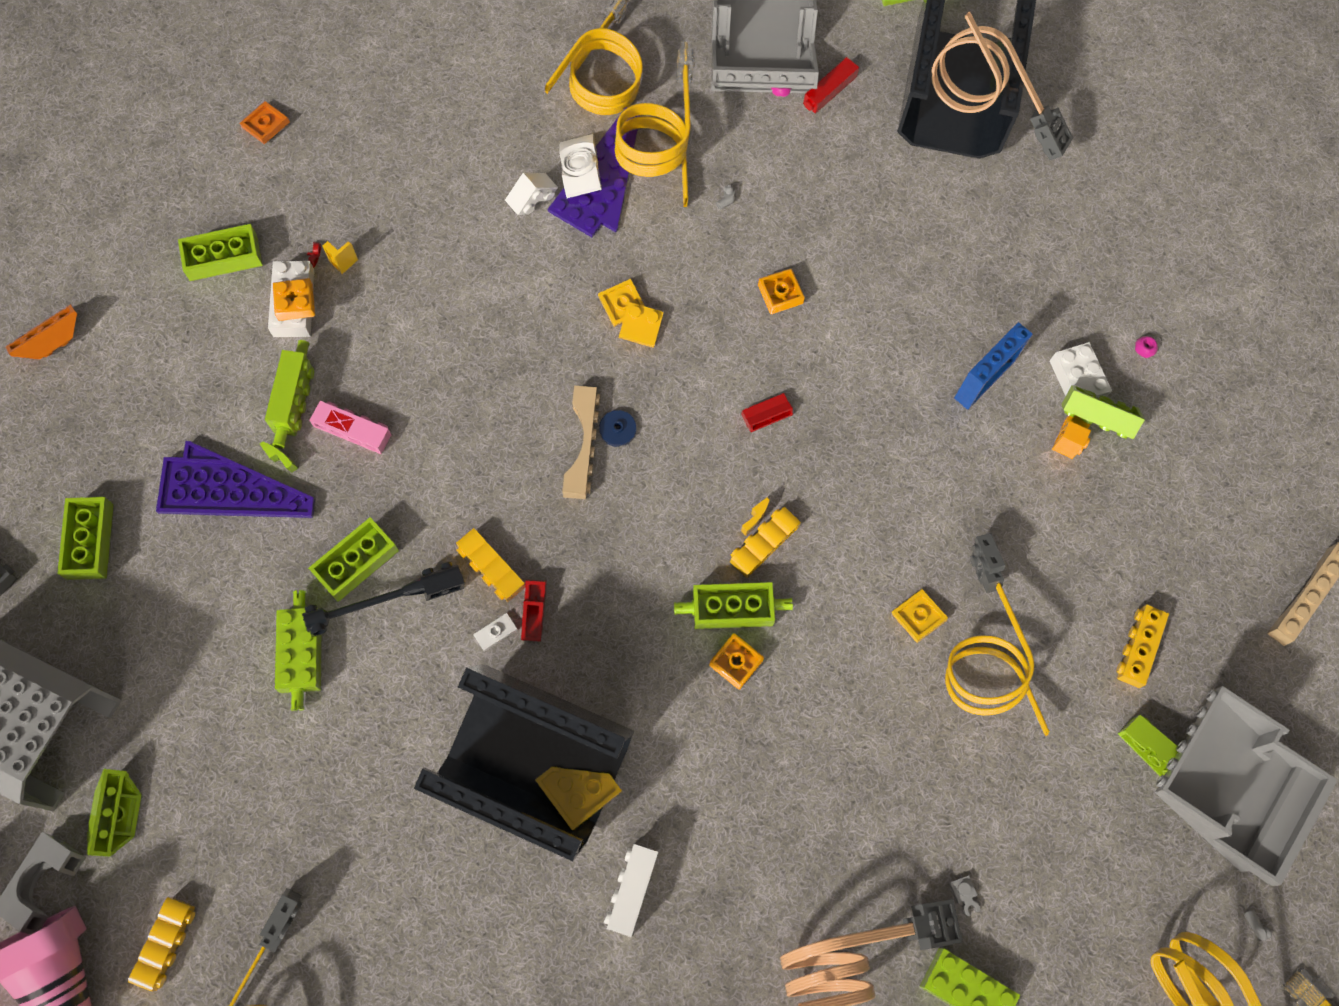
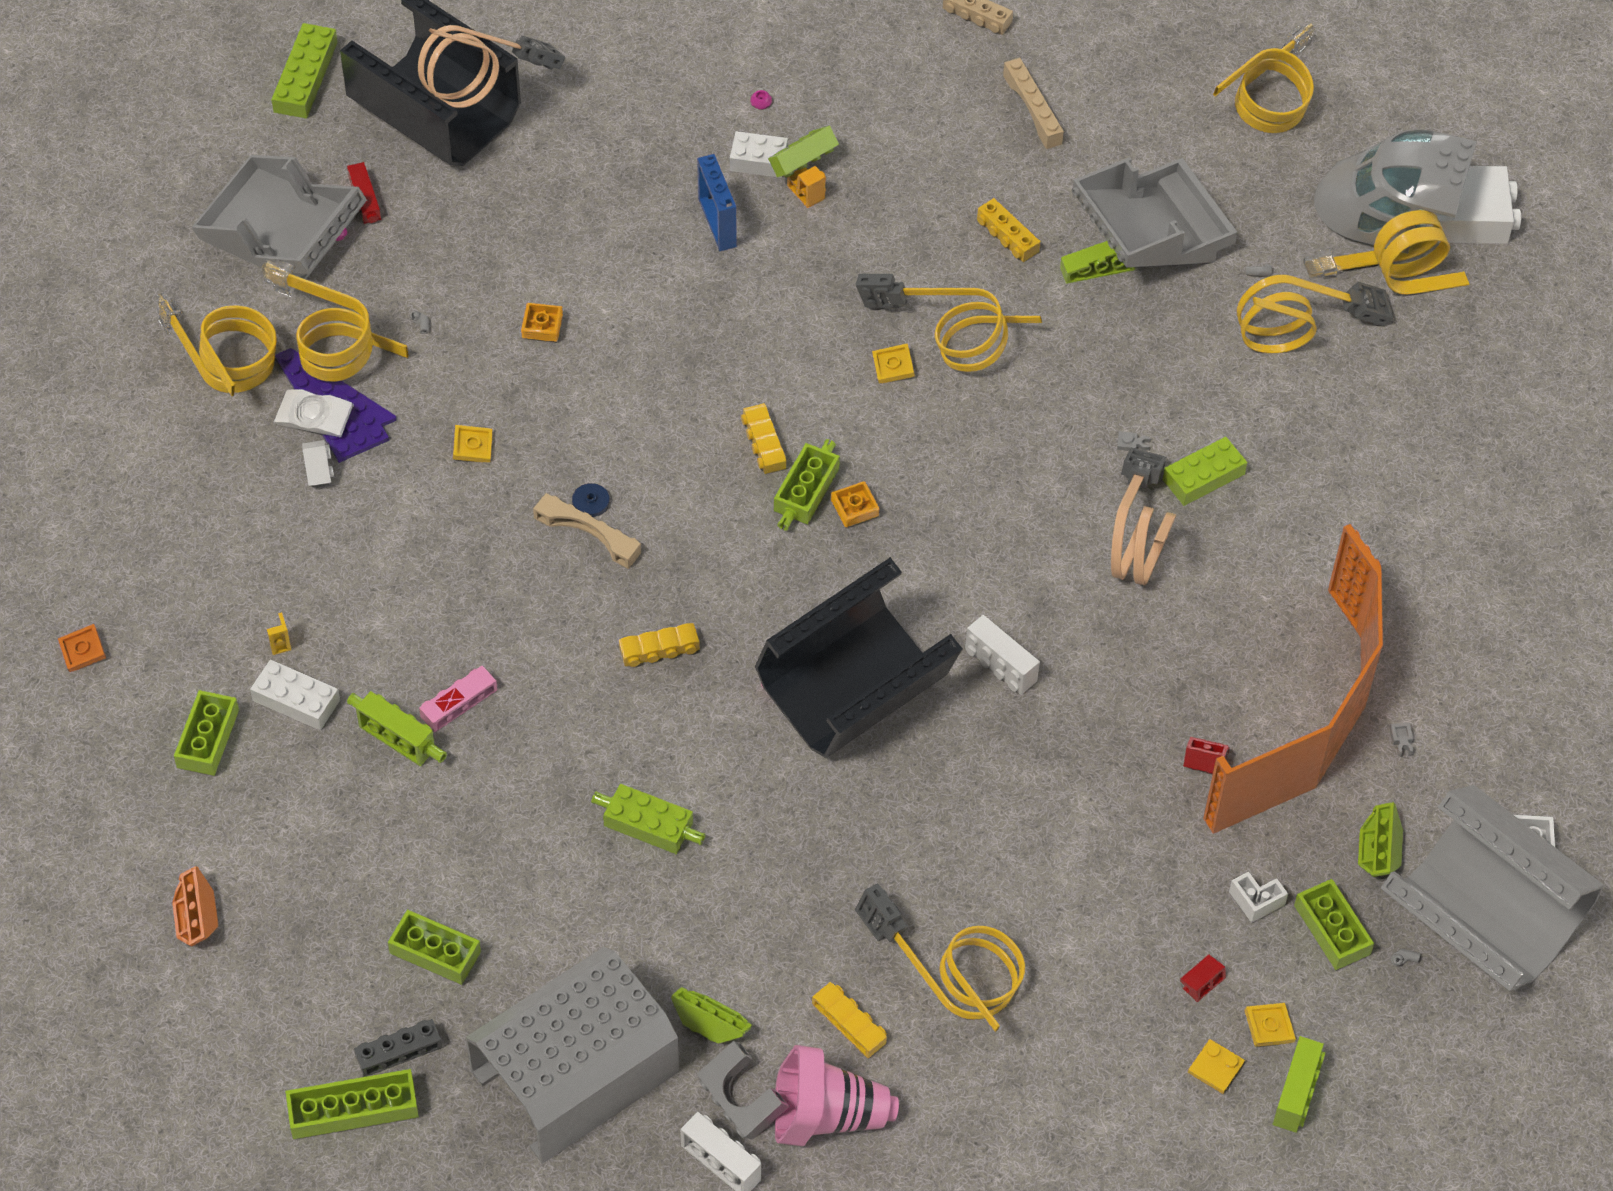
camera: 60 degrees left, 15 degrees down
dark purple wing [156,441,315,518] -> none
lime slope [259,441,298,473] -> none
light orange brick [273,278,315,321] -> none
black bar [302,562,465,636] -> none
red piece [307,242,321,268] -> none
lime brick [308,517,399,602] -> none
white plate [473,613,517,652] -> none
red slope [521,579,547,642] -> none
yellow plate [536,767,622,830] -> none
yellow plate [618,302,664,347] -> none
red piece [741,393,793,432] -> none
yellow slope [741,497,769,536] -> none

